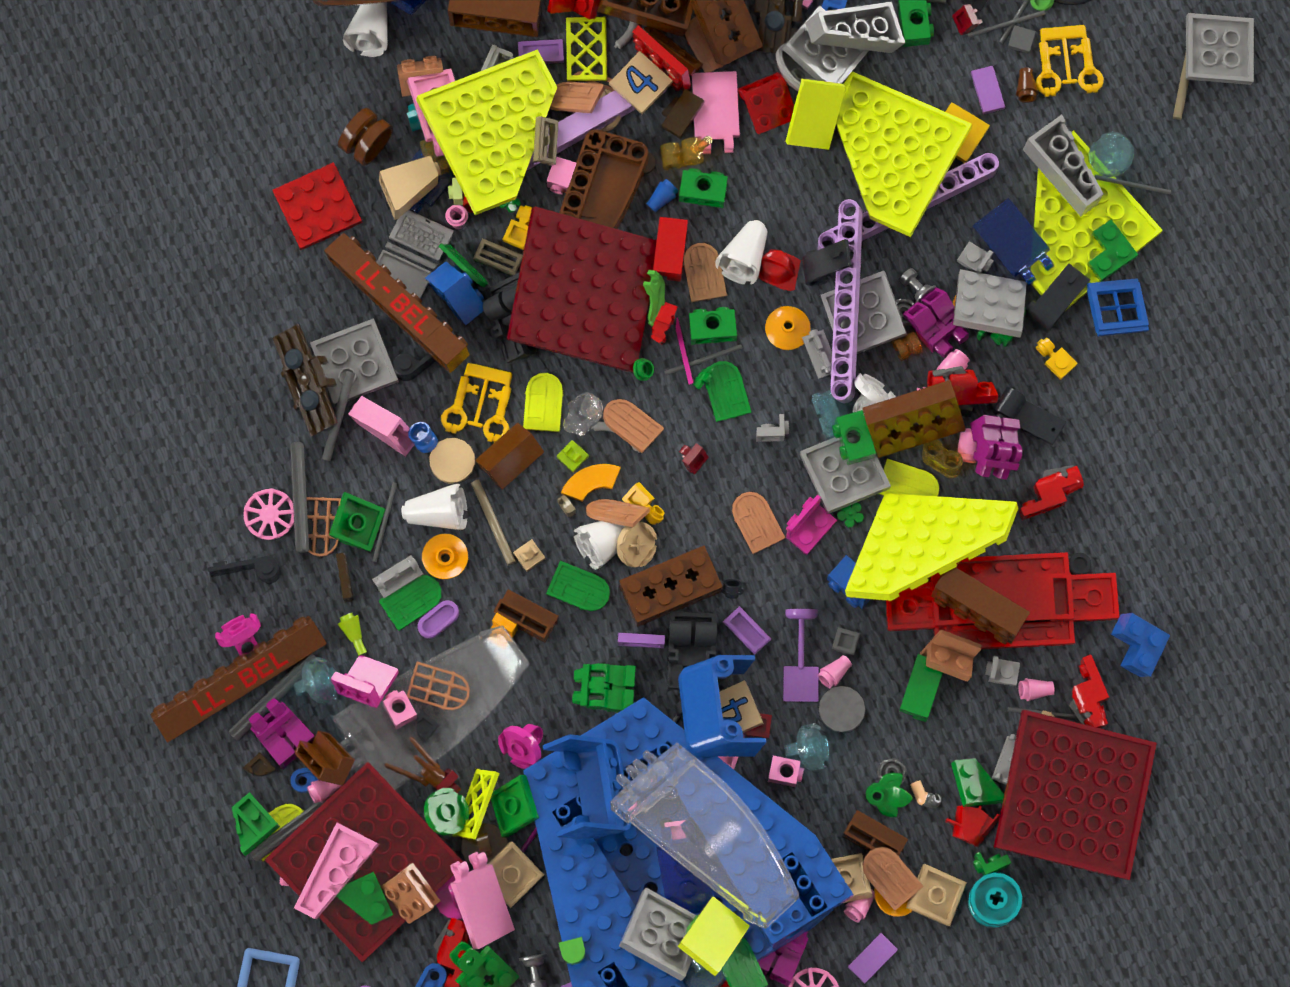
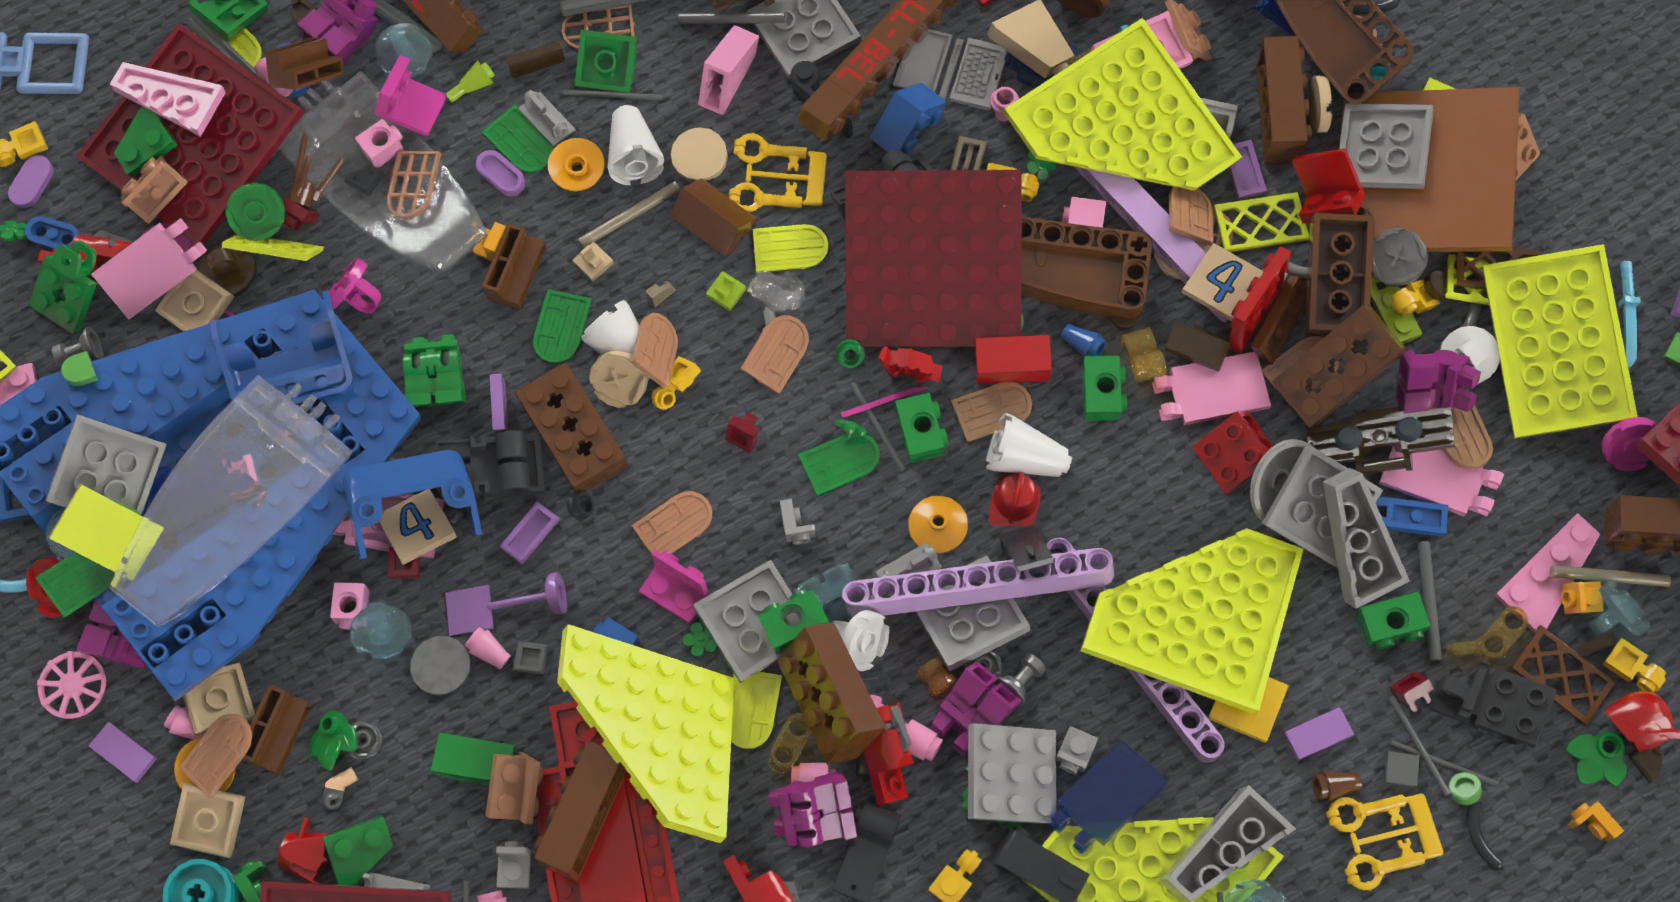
camera: 85 degrees right, 5 degrees down
blue wheel [408,422,438,453] -> none
green window [438,243,488,287] -> none
green tile [490,775,539,837] -> none
dark tan tile [533,116,558,166] -> none
light orange tile [561,464,621,502] -> none
bright green piece [643,270,665,326] -> none
neon yellow tile [785,79,846,150] -> none

